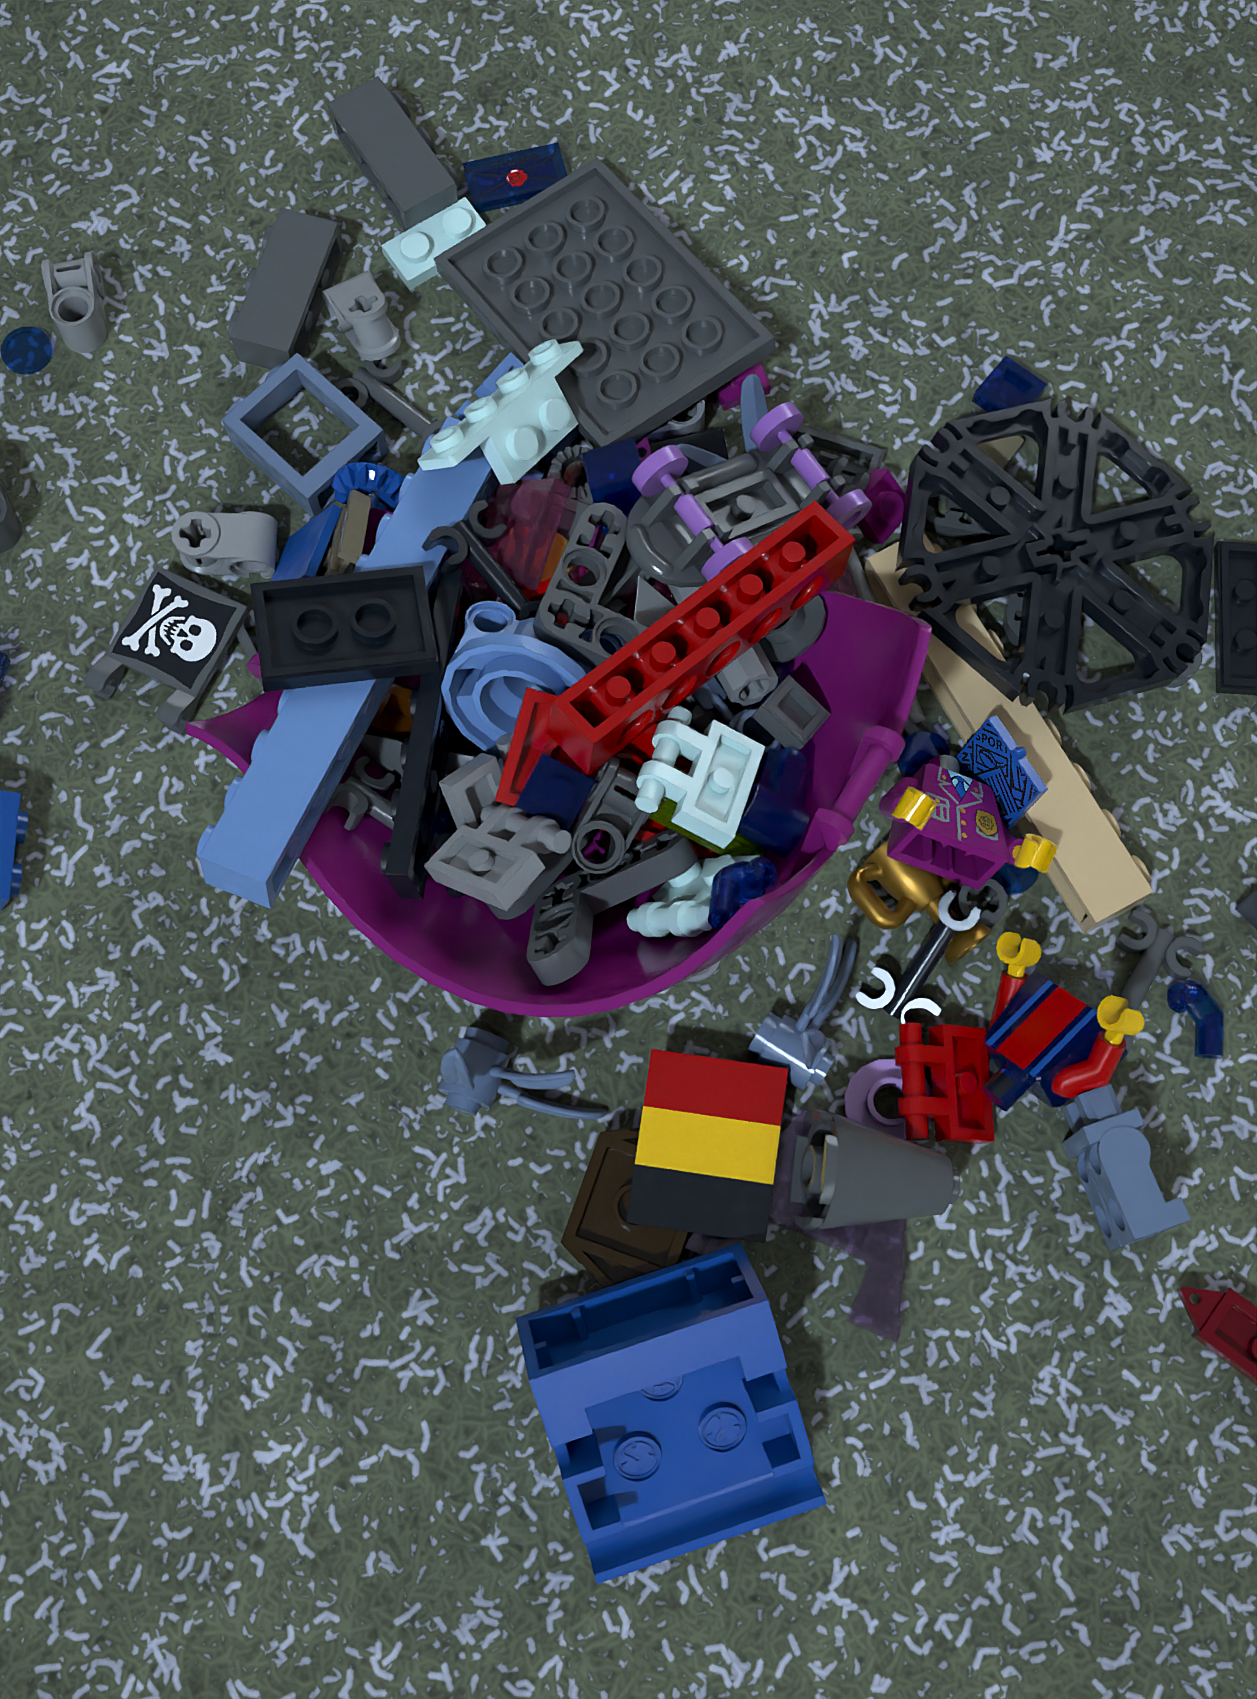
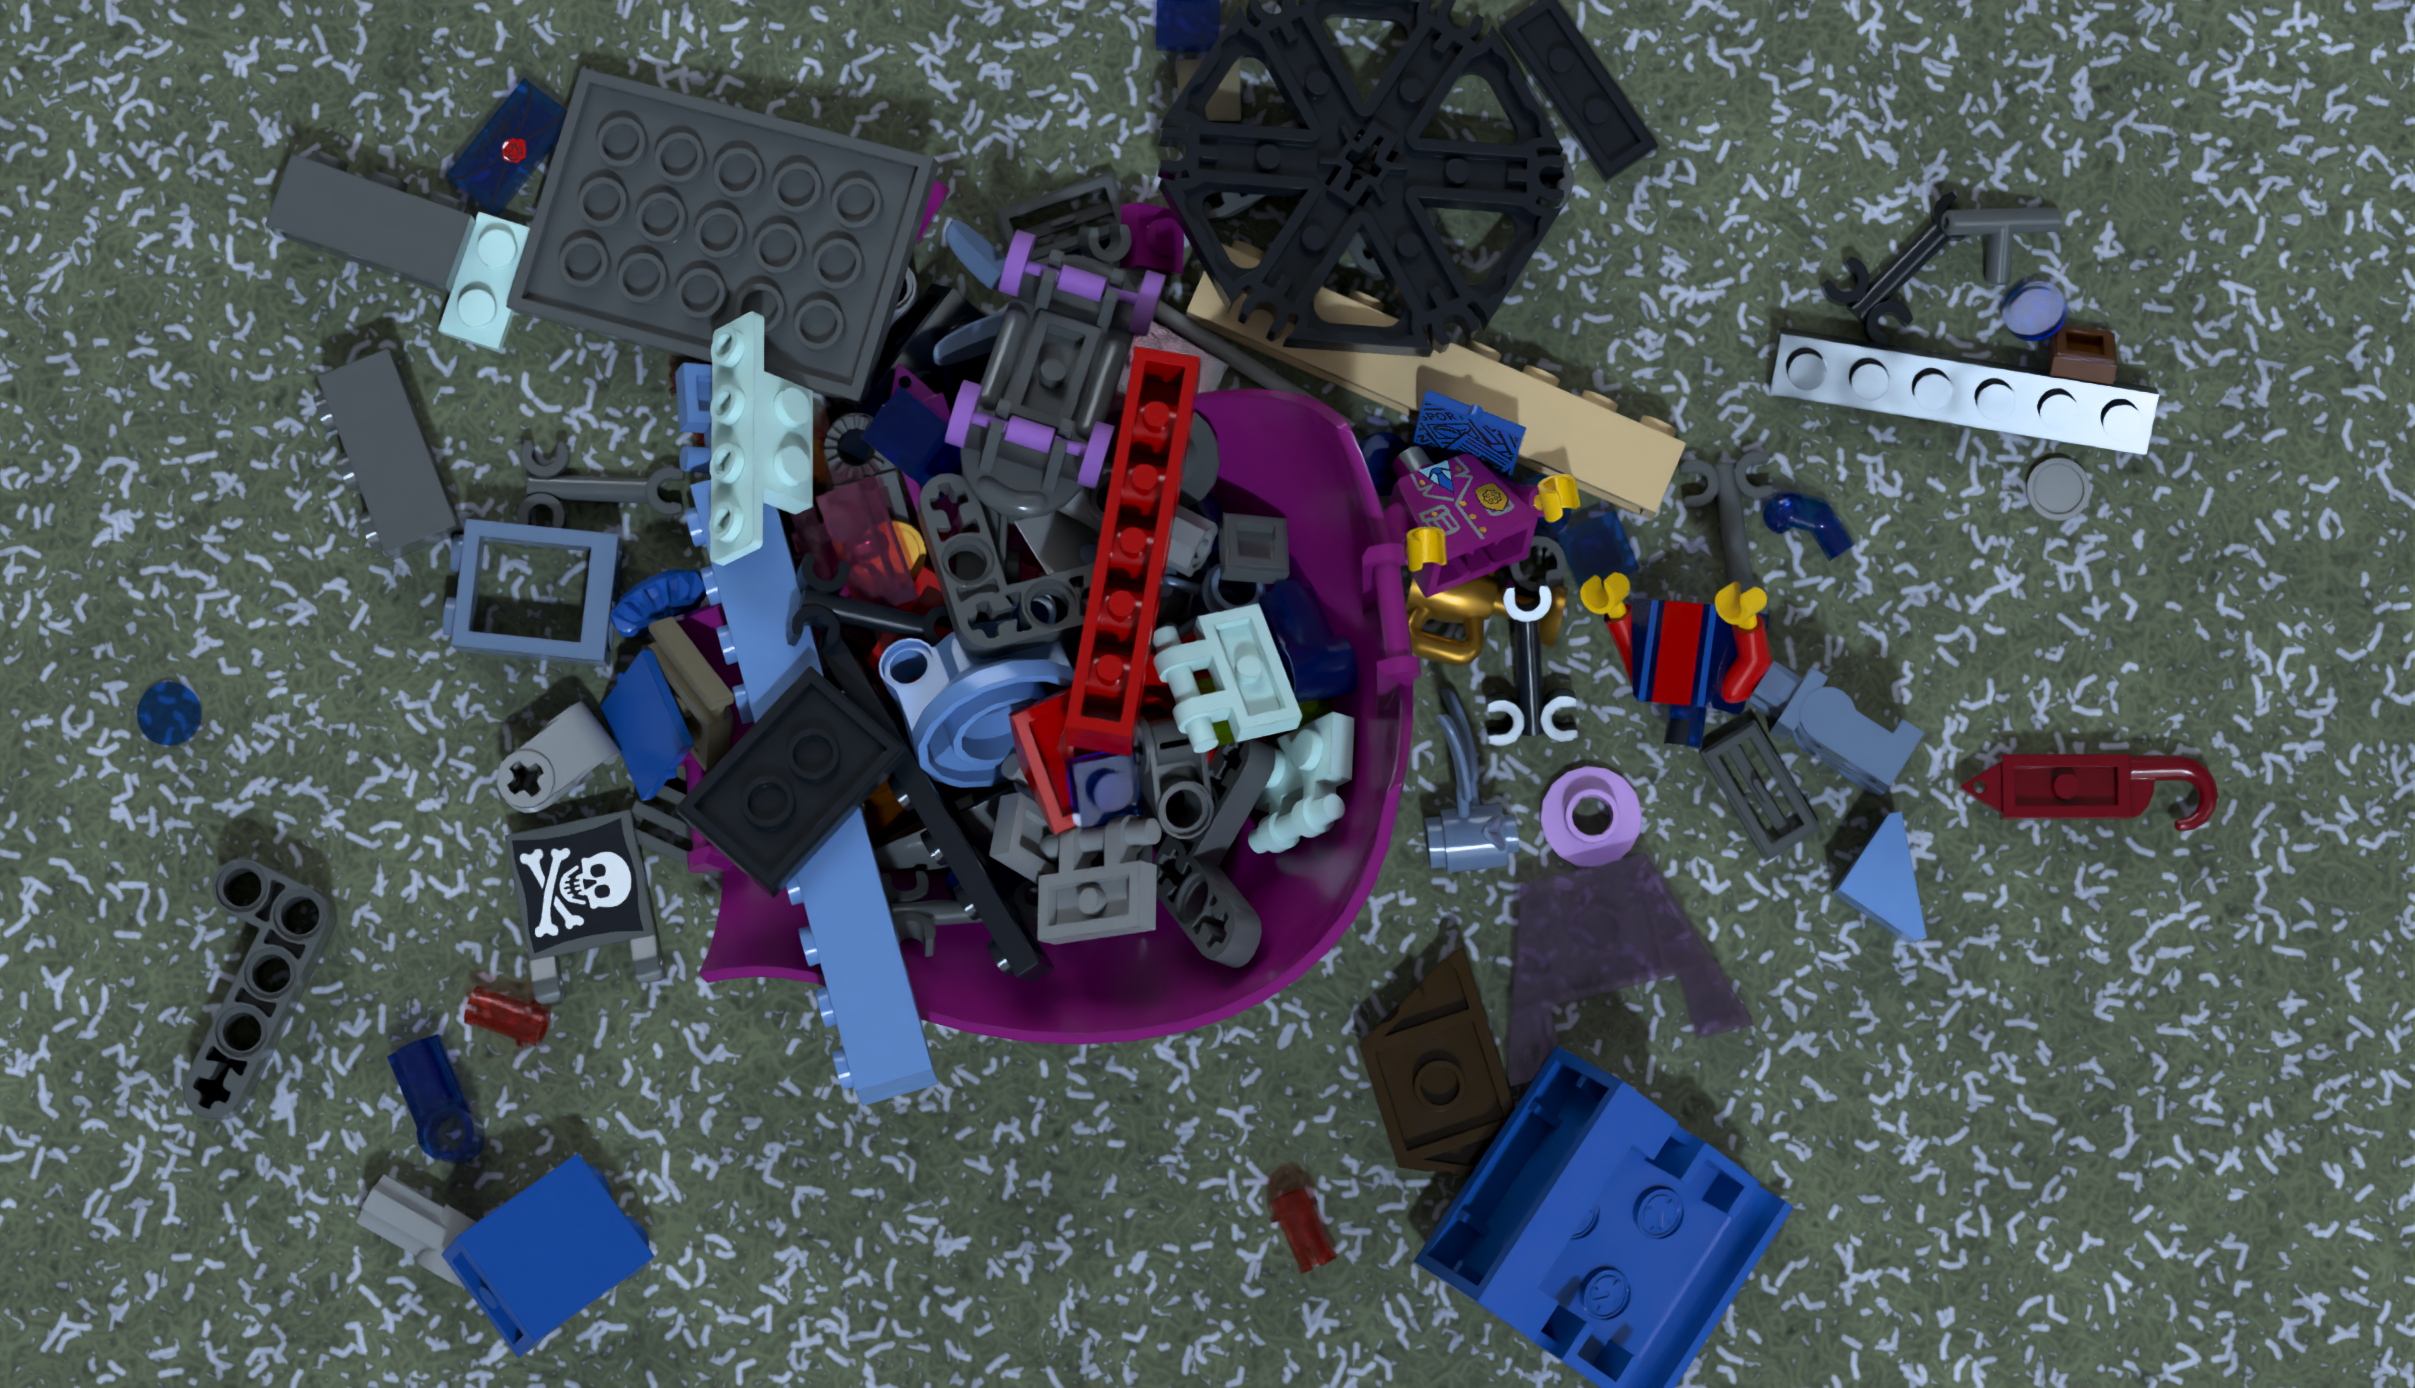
camera: 40 degrees left, 10 degrees up
light grey piece [41,251,107,353] -> none
light grey piece [322,270,401,361] -> none
sand blue plant [438,1027,607,1119] -> none
sticker [626,1049,788,1243] -> none
clear blue arm [708,857,777,930] -> none
dark grey cone [790,1109,960,1230] -> none
red plate [894,1023,995,1144] -> none
none -> clear red pin [464,985,551,1049]
none -> clear red pin [1269,1186,1338,1274]
none -> clear blue tile [1555,510,1640,595]
none -> dark grey tile [1699,720,1821,863]
none -> medium blue slope [1832,811,1927,943]

